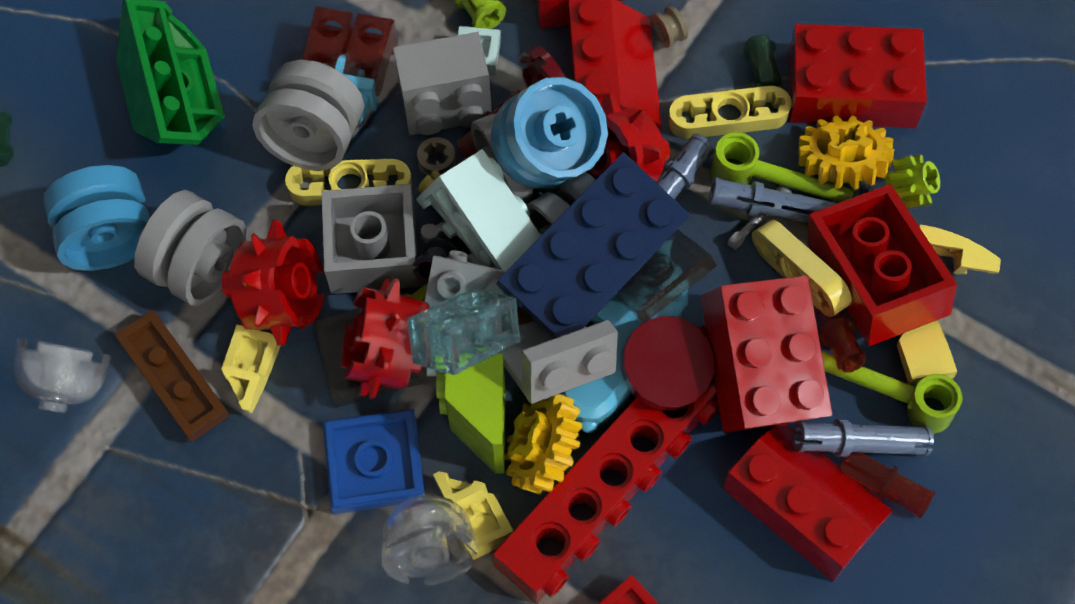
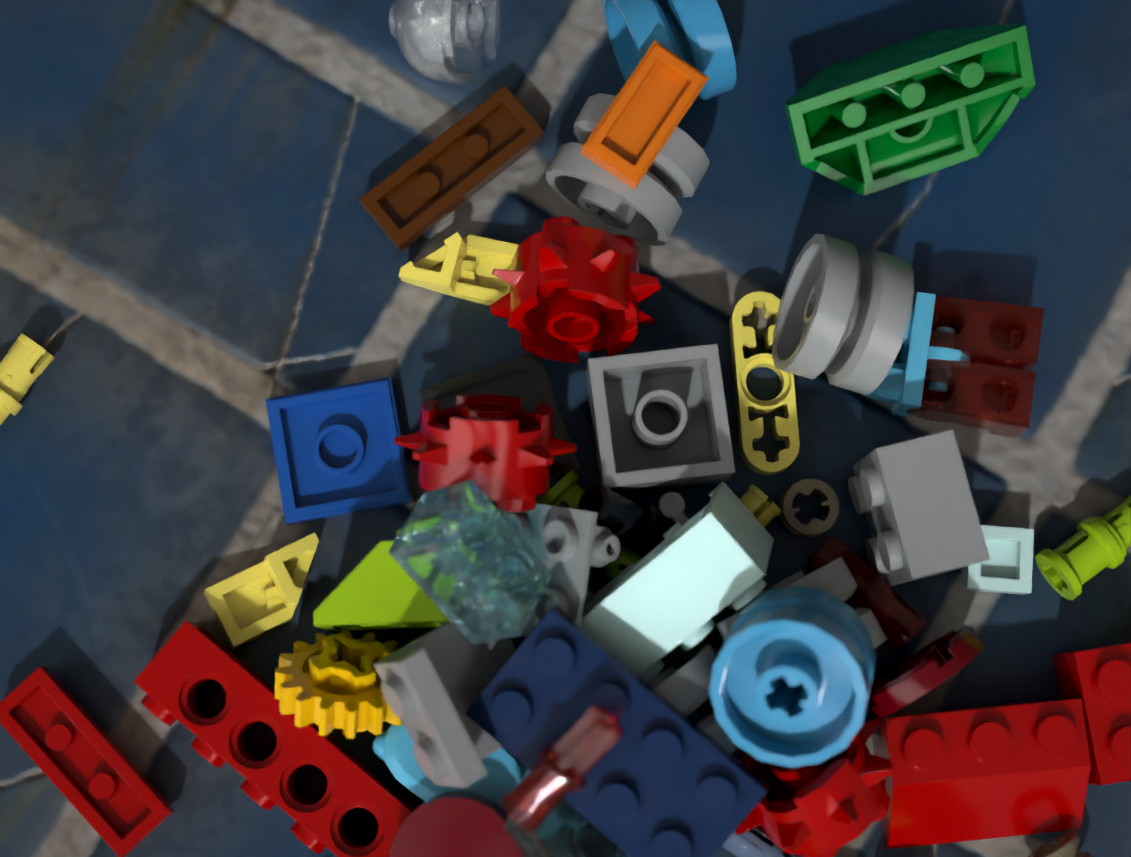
camera: 80 degrees right, 15 degrees up
clear cylinder [380,494,478,585] -> none
none -> clear red axle [502,705,624,831]
none -> orange tile [580,40,709,190]

